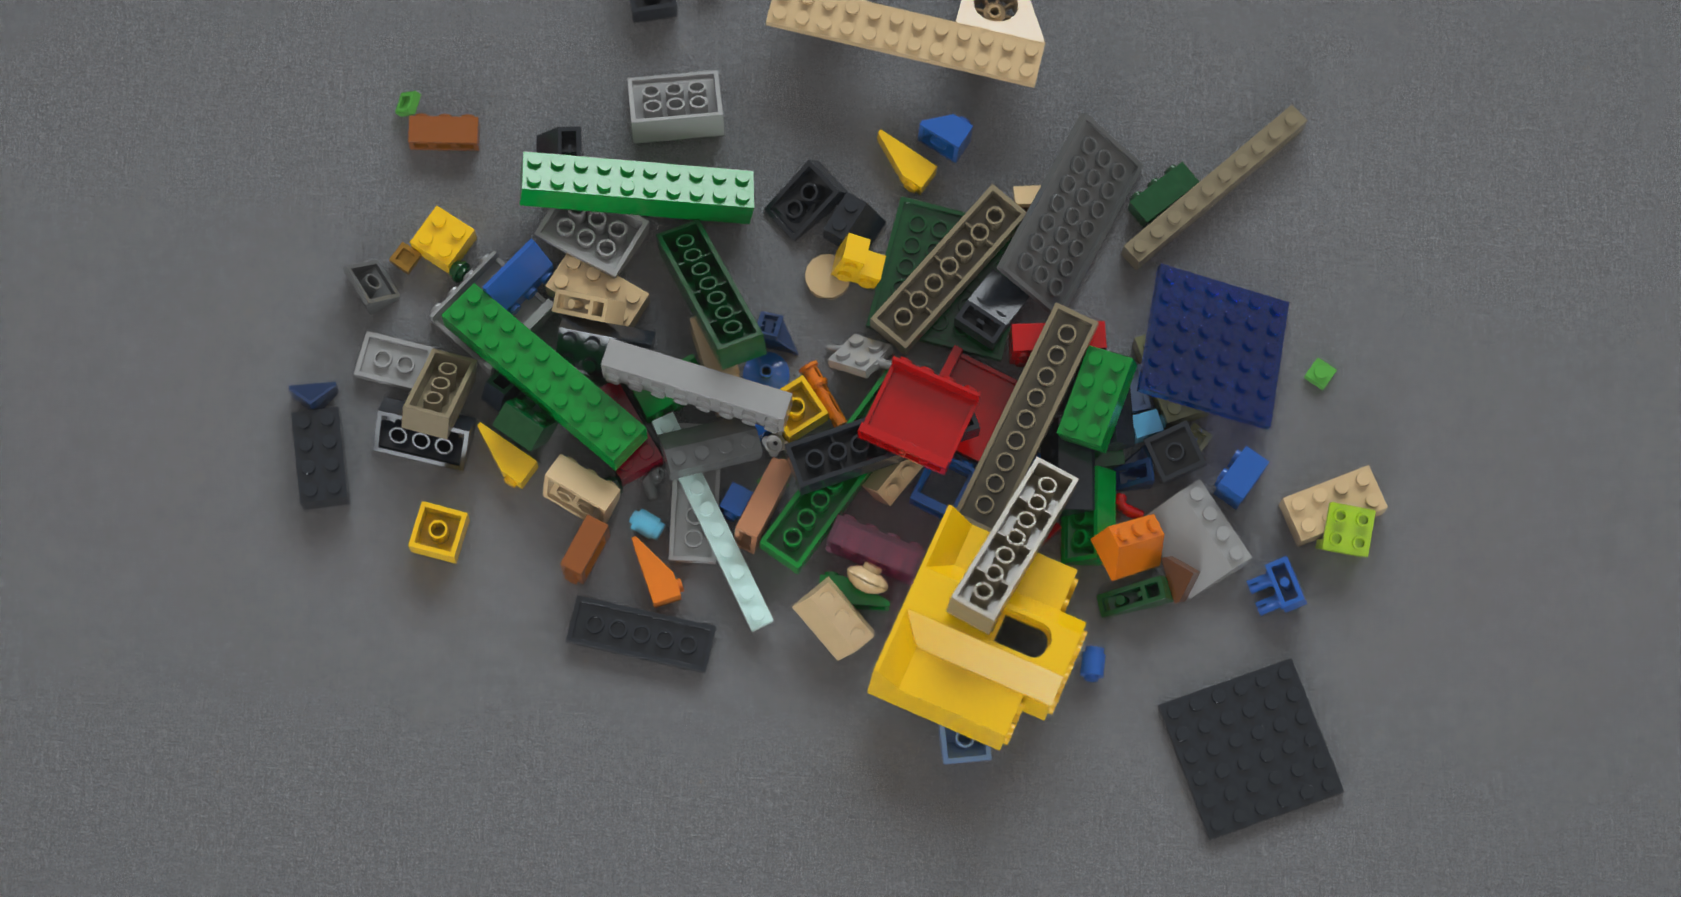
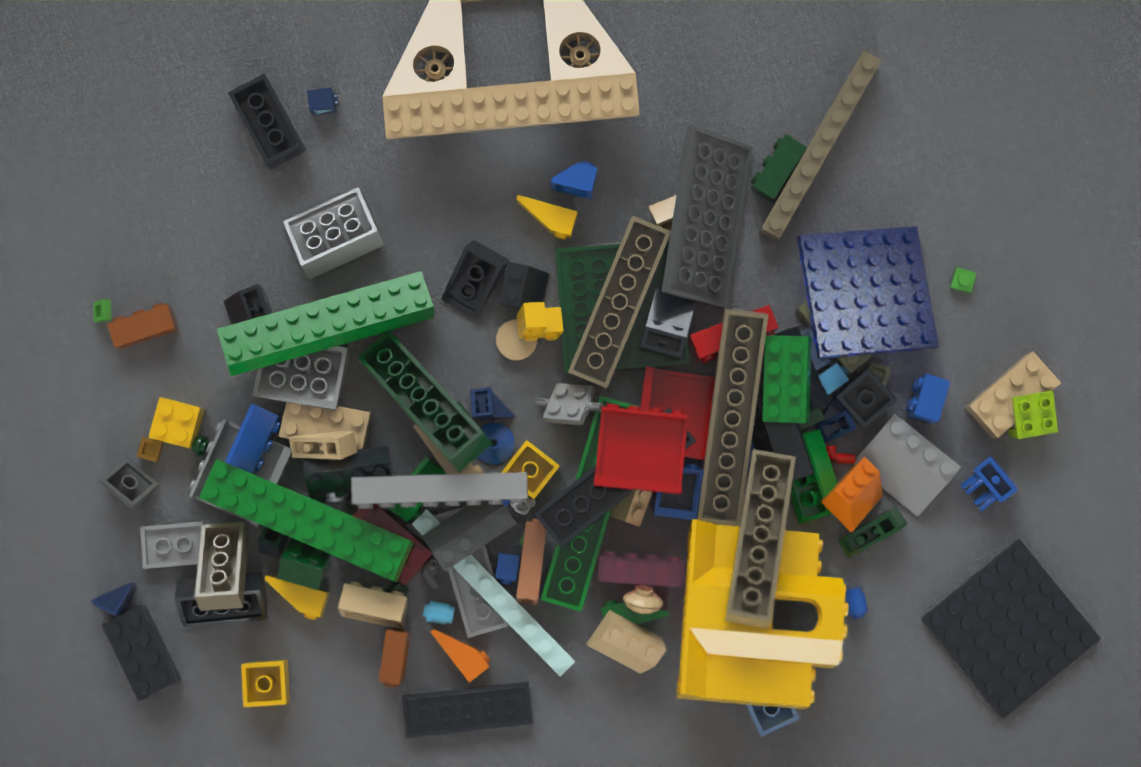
camera: 10 degrees left, 10 degrees up
orange pin [799,360,848,428] -> none
reddish brown slope [1161,556,1200,604] -> none

